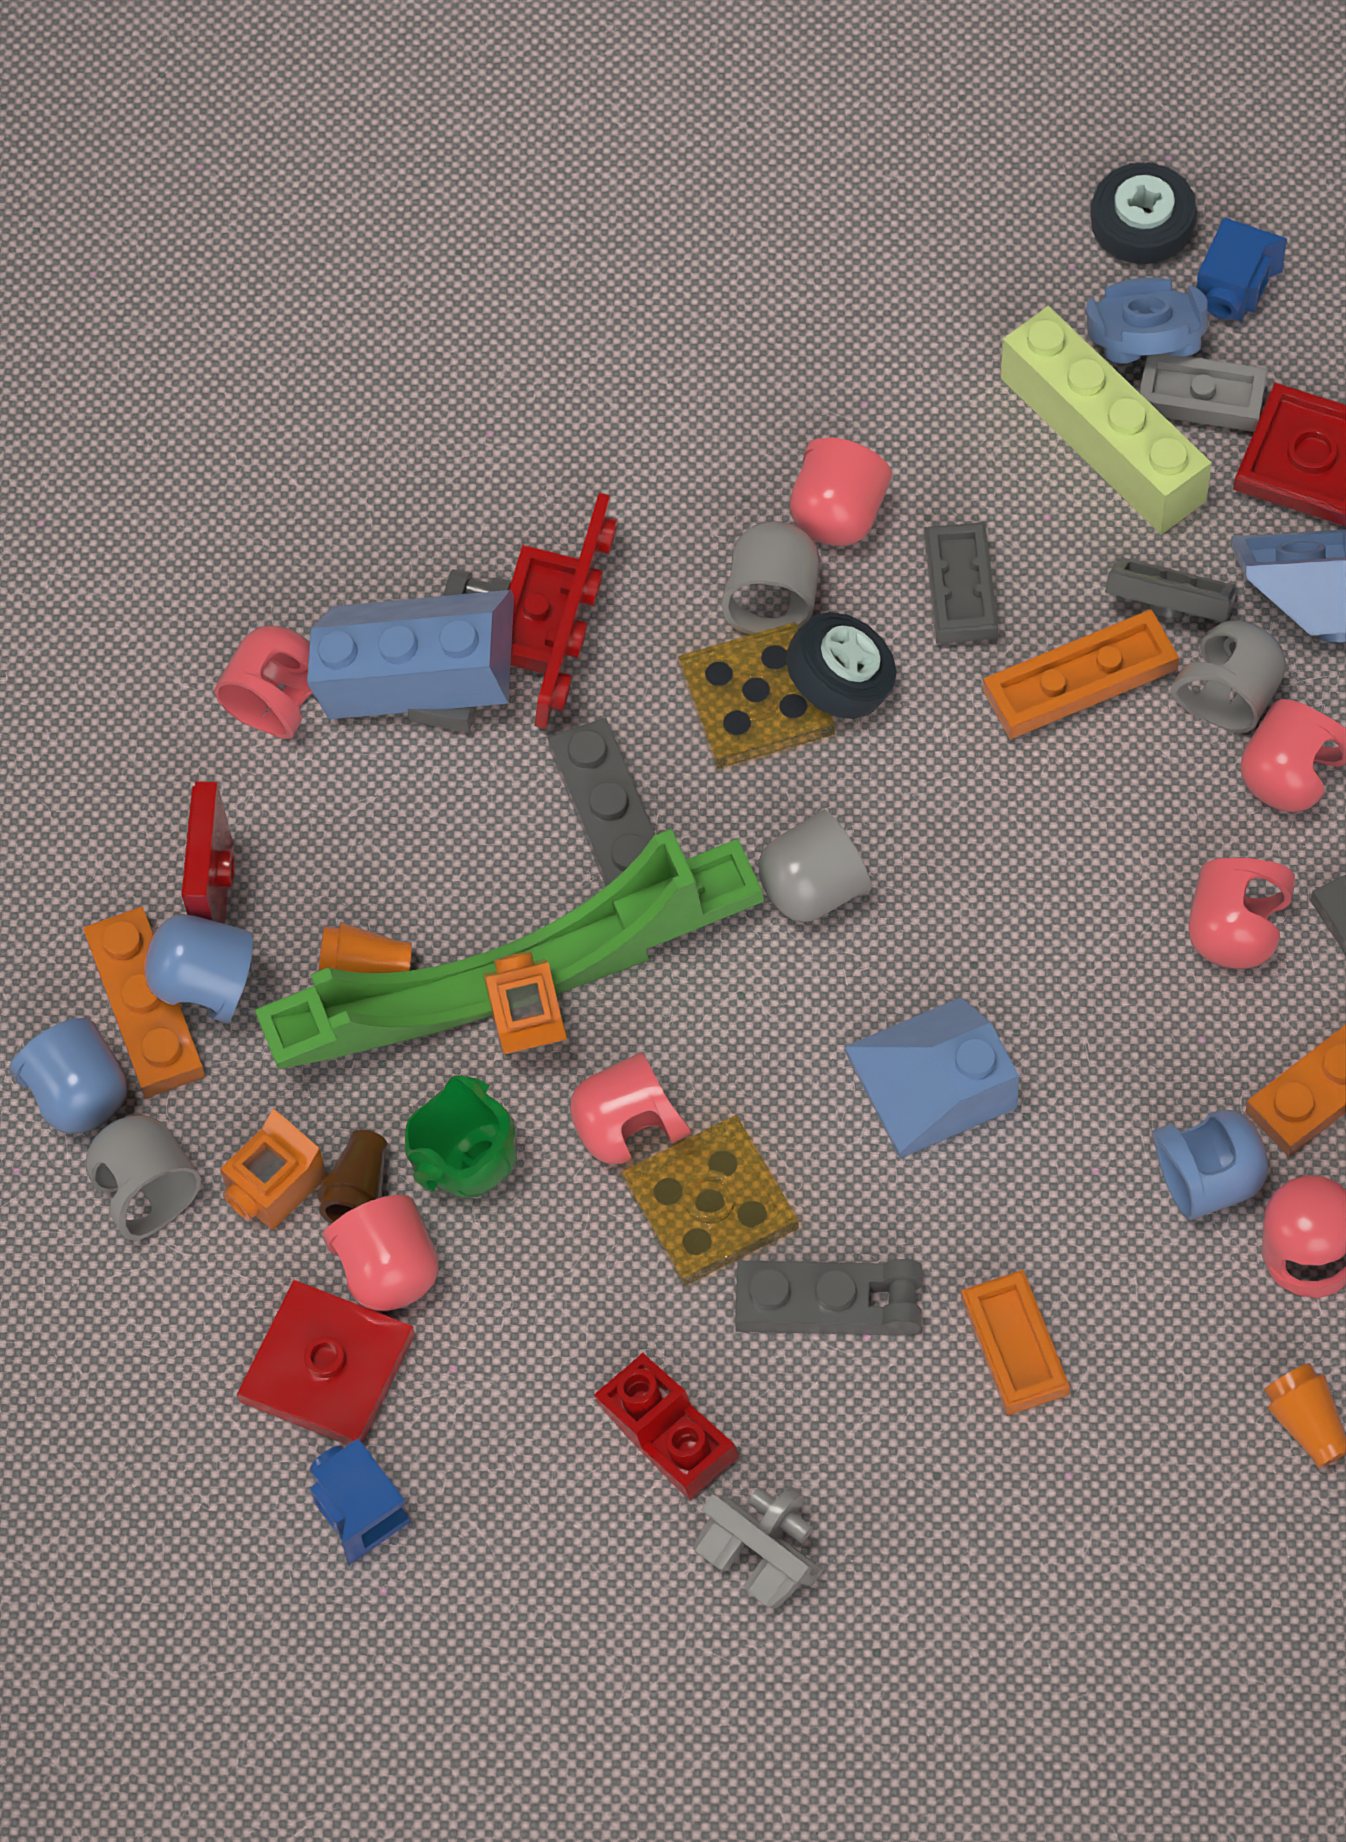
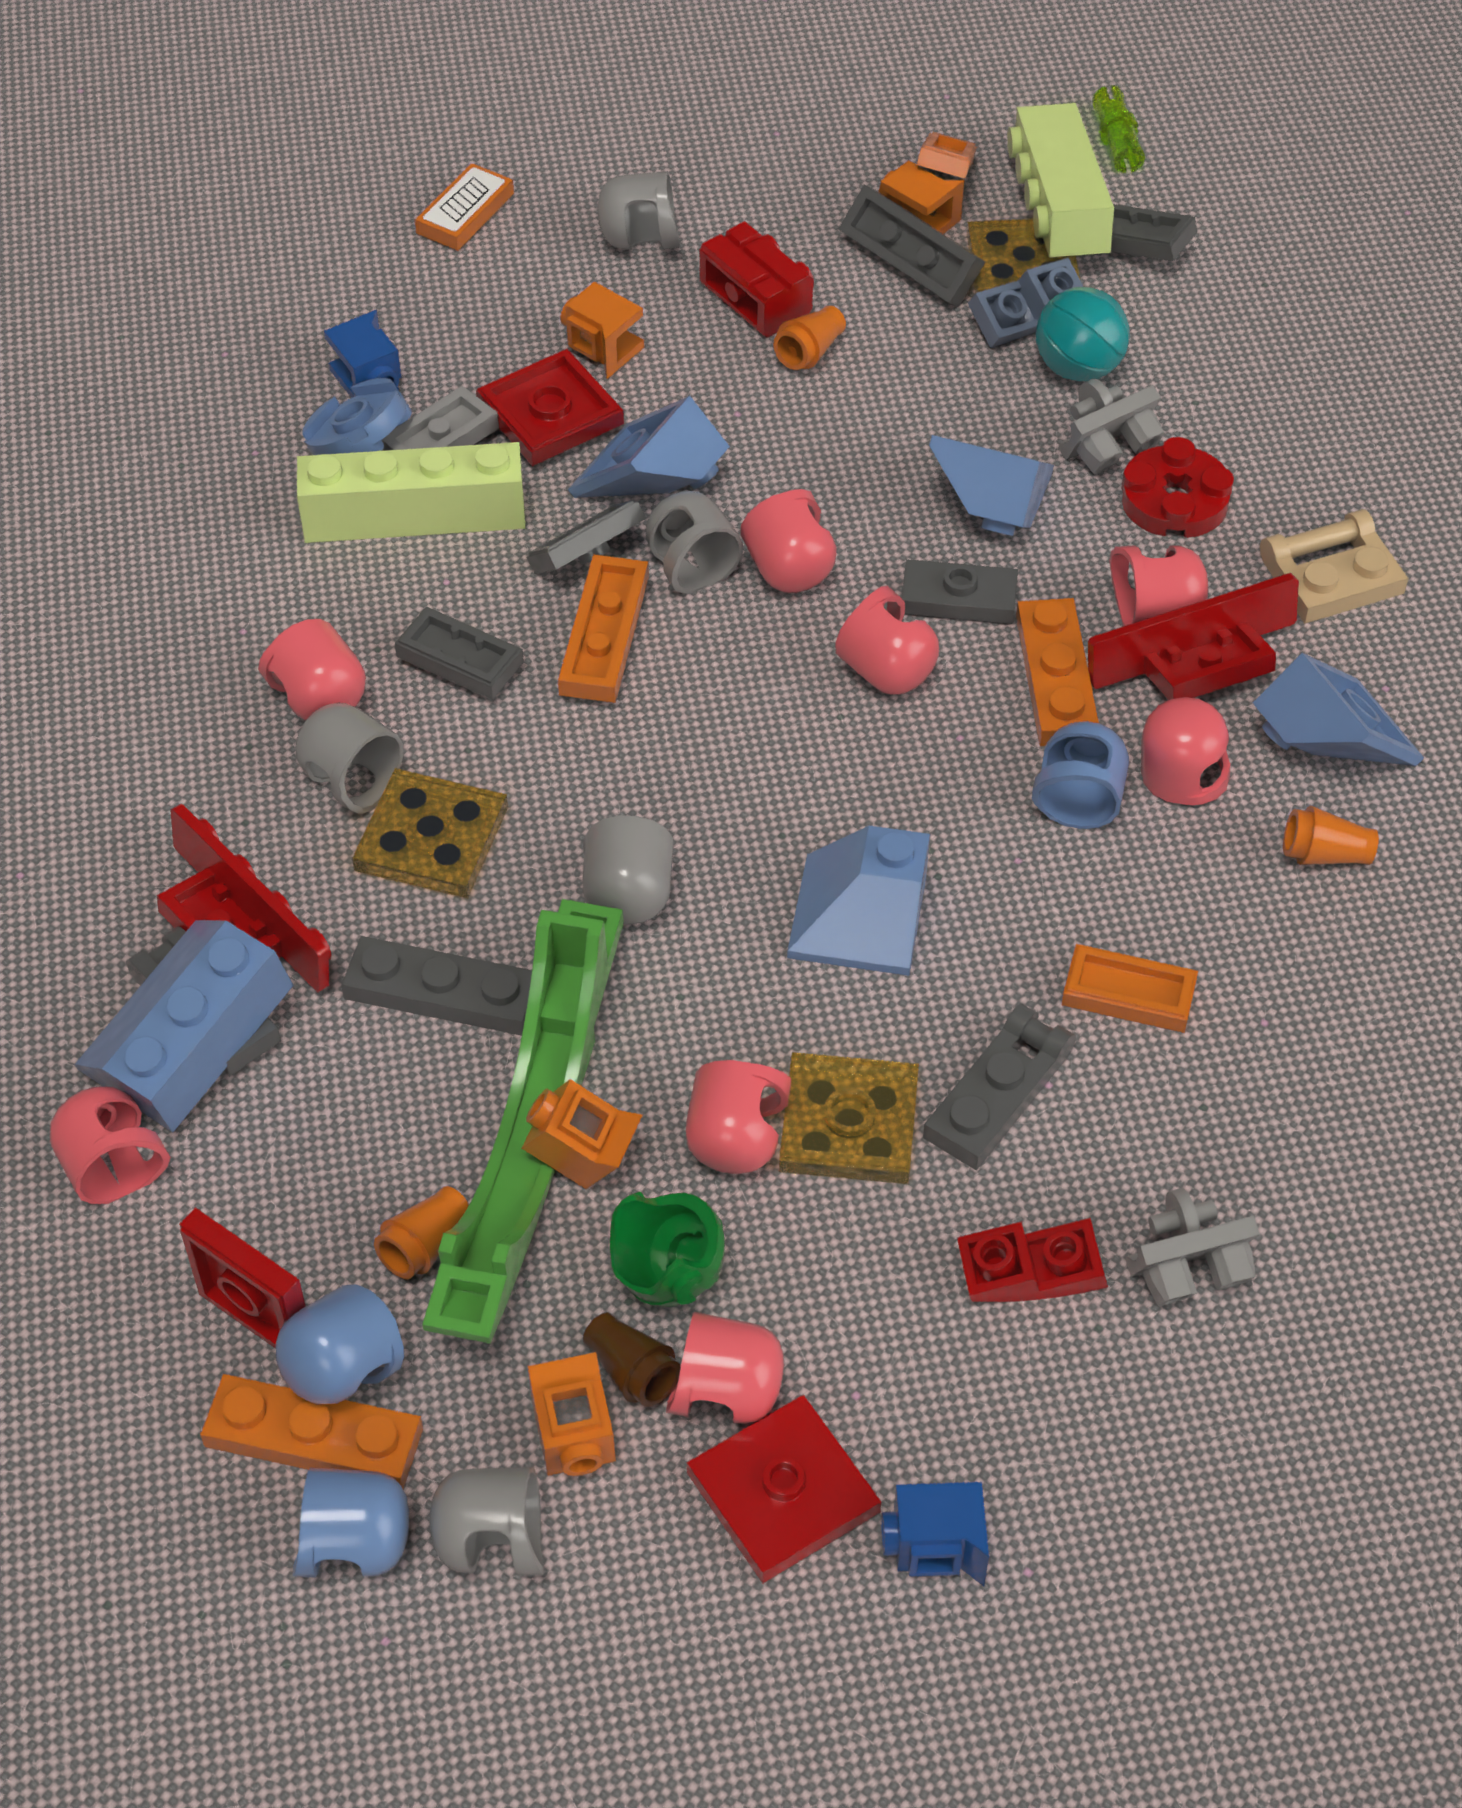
camera: 60 degrees left, 10 degrees down
black wheel [786,612,897,719] -> none
black wheel [1090,162,1197,264] -> none

